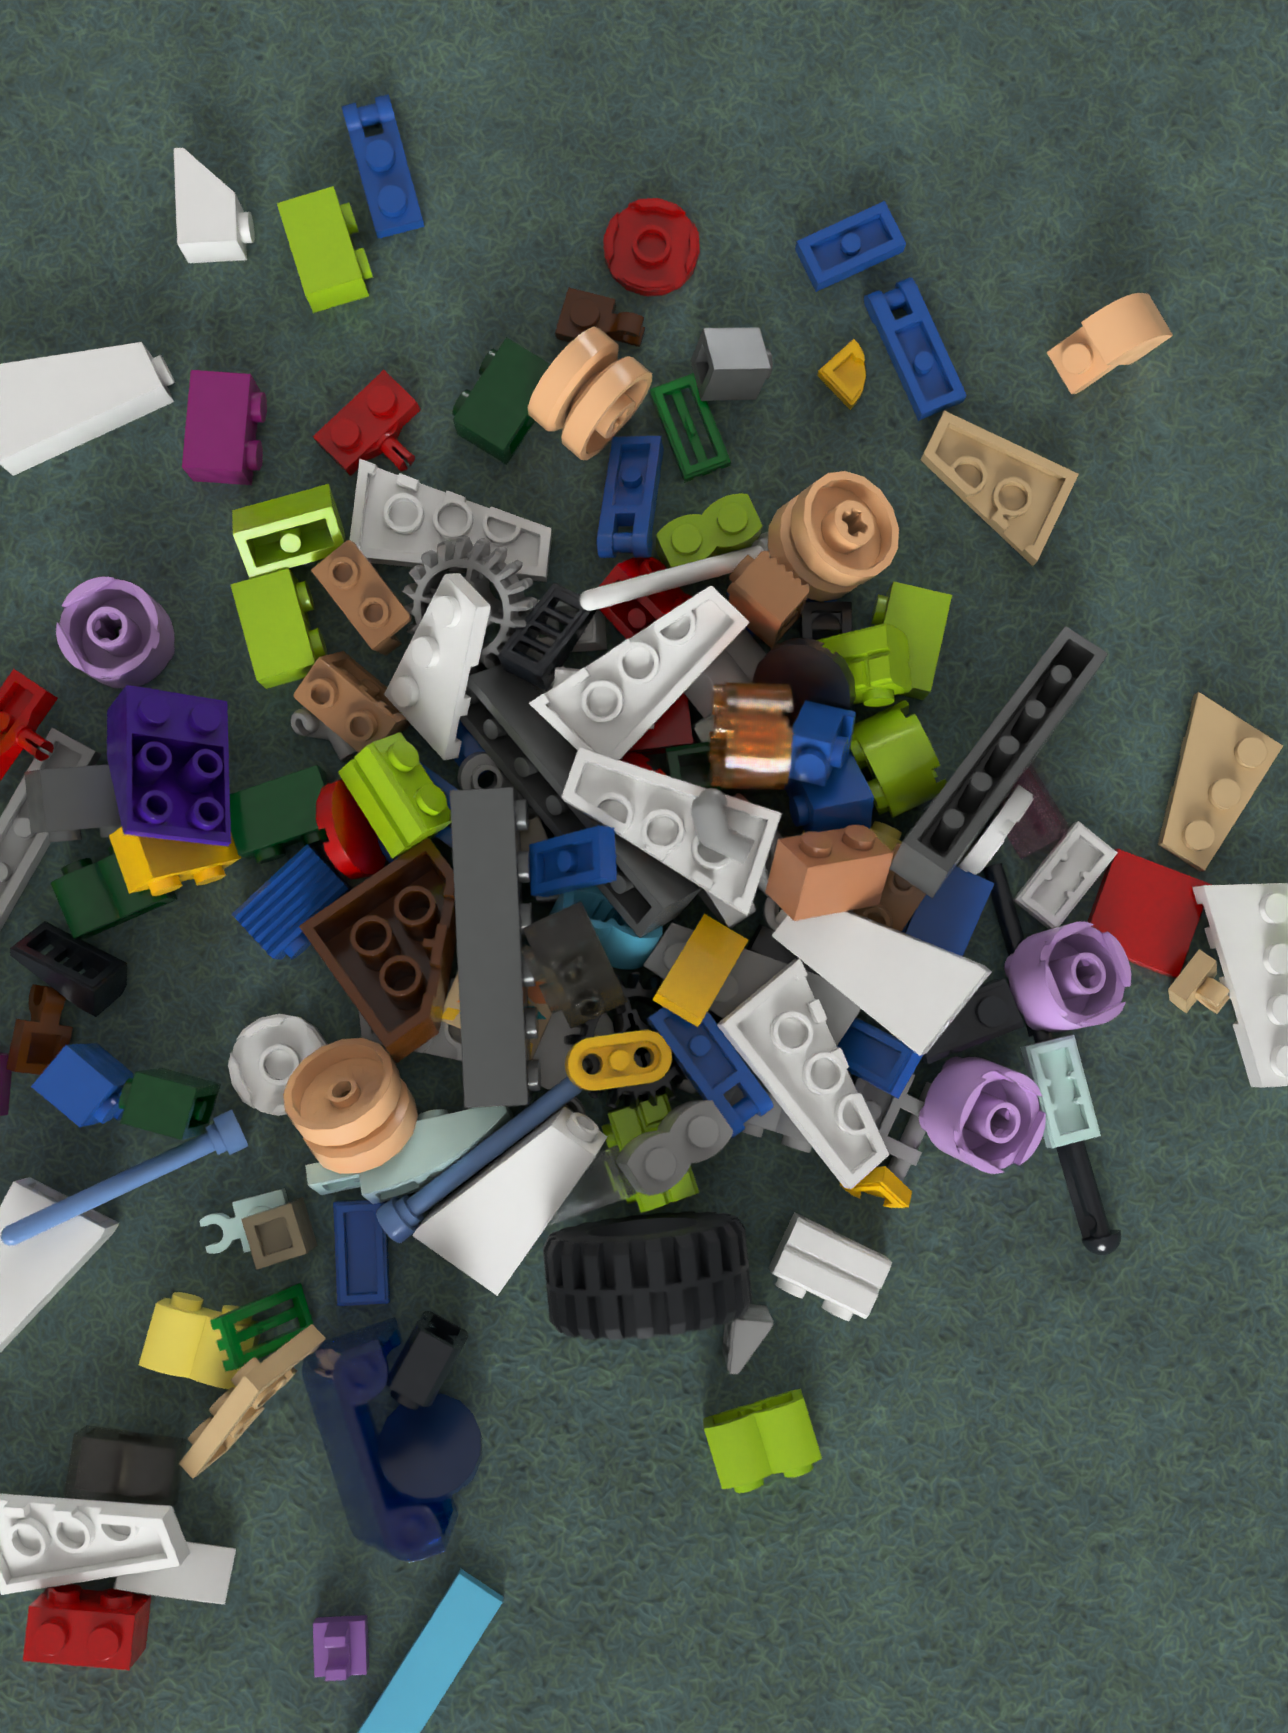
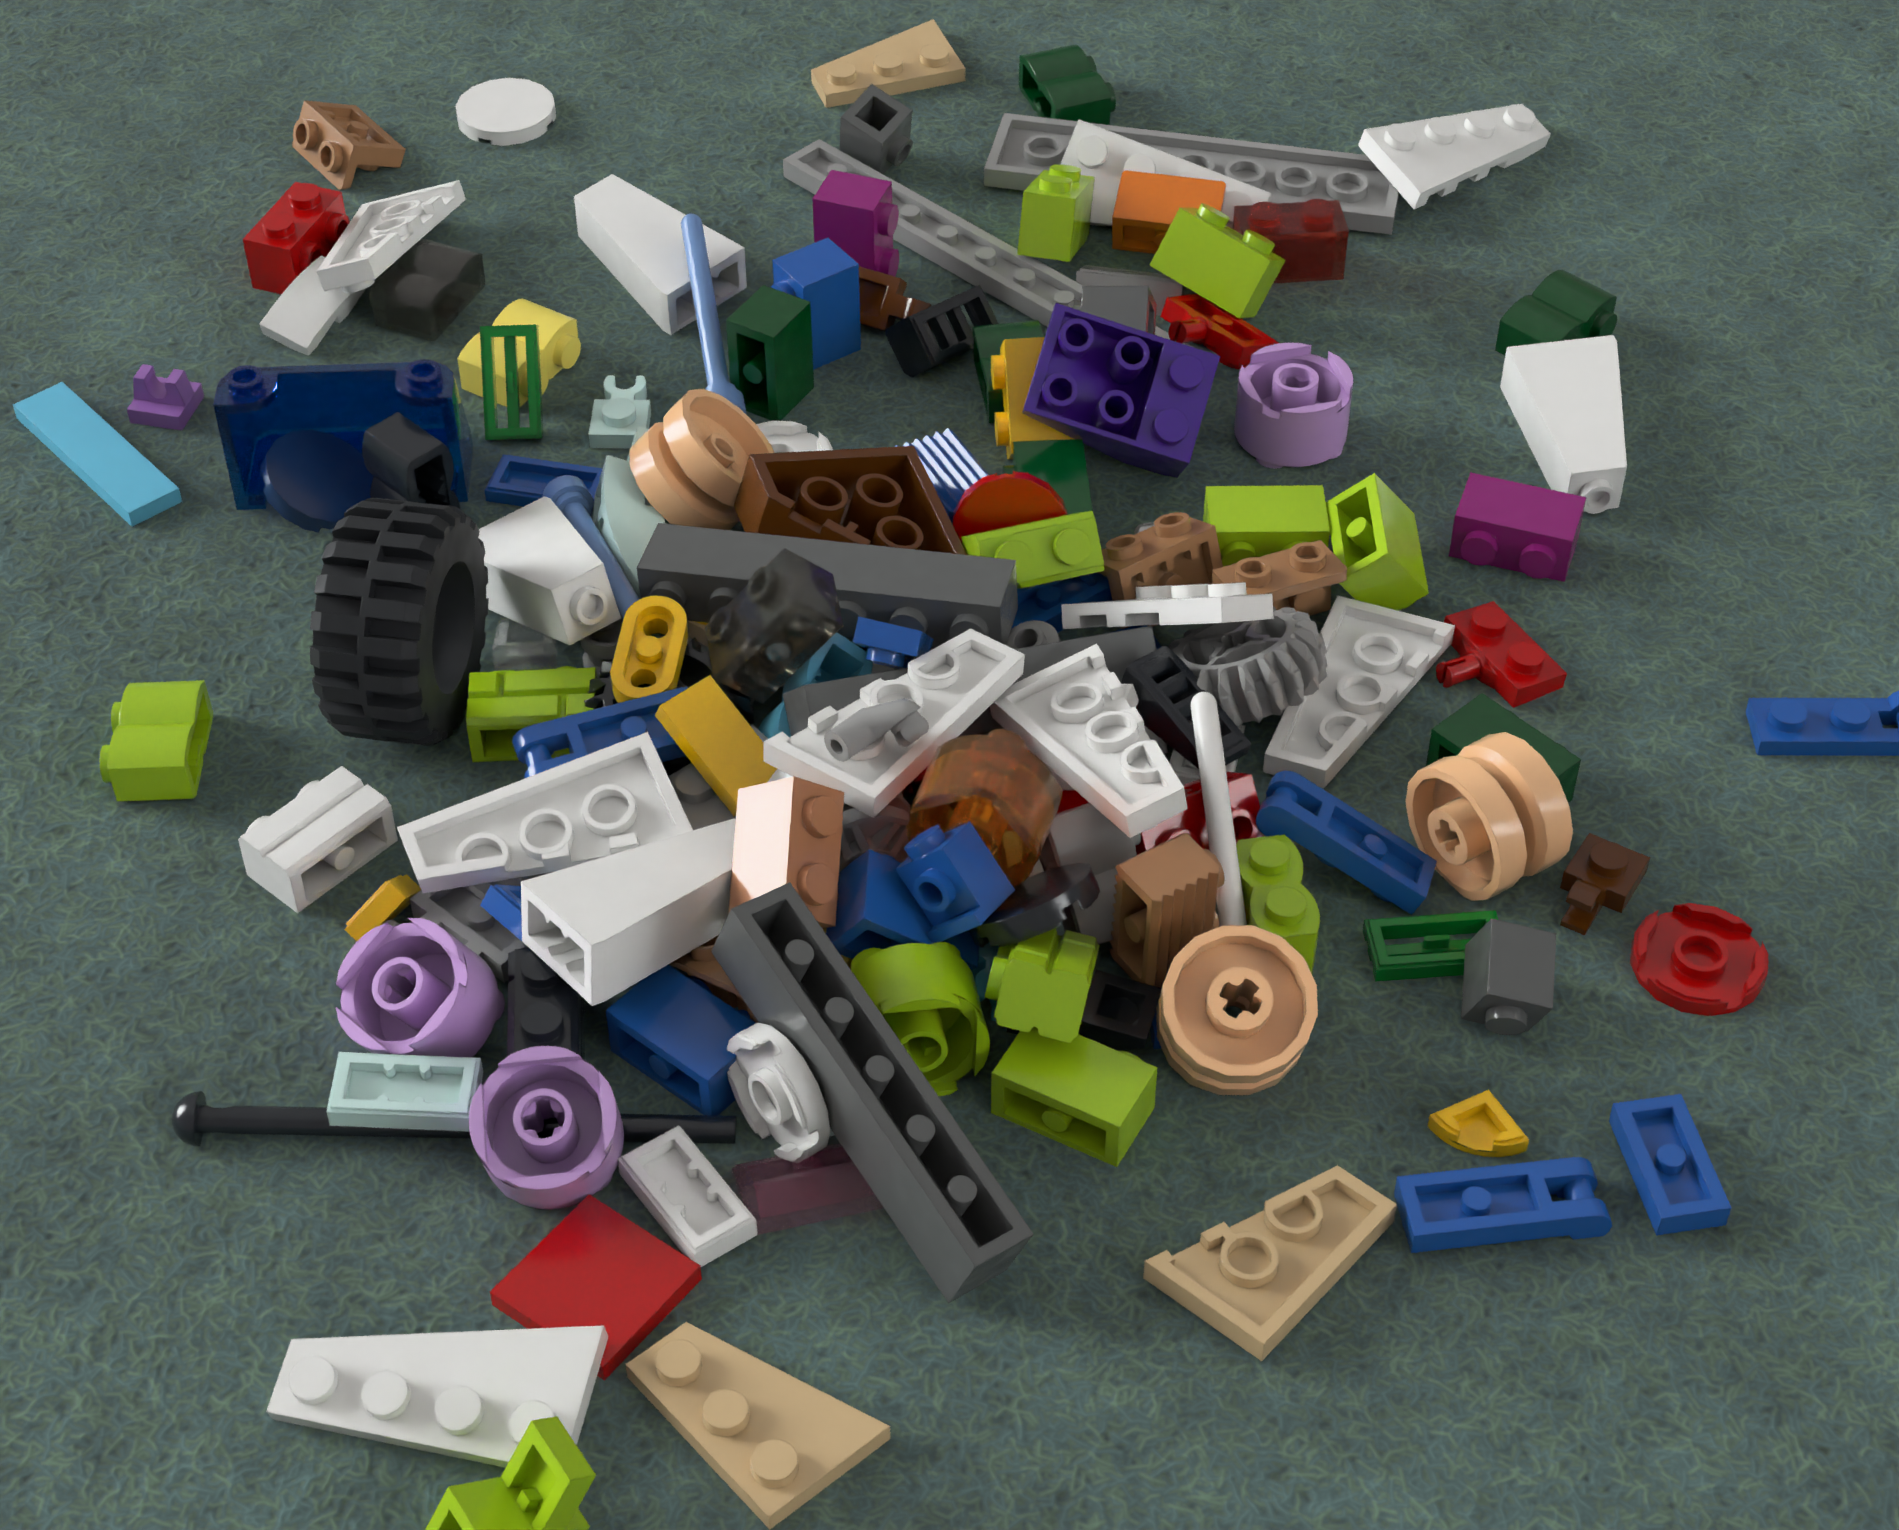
camera: 110 degrees right, 40 degrees down
white slope [173,148,255,263] -> none
tan wing [179,1324,326,1479] -> none
dark tan panel [241,1197,318,1270] -> none
lime brick [277,186,373,313] -> none
light grey brick [615,1100,733,1196] -> none
light grey slope [722,1304,774,1374] -> none
light nougat brick [1047,293,1173,394] -> none
tan tile [1168,949,1230,1014] -> none

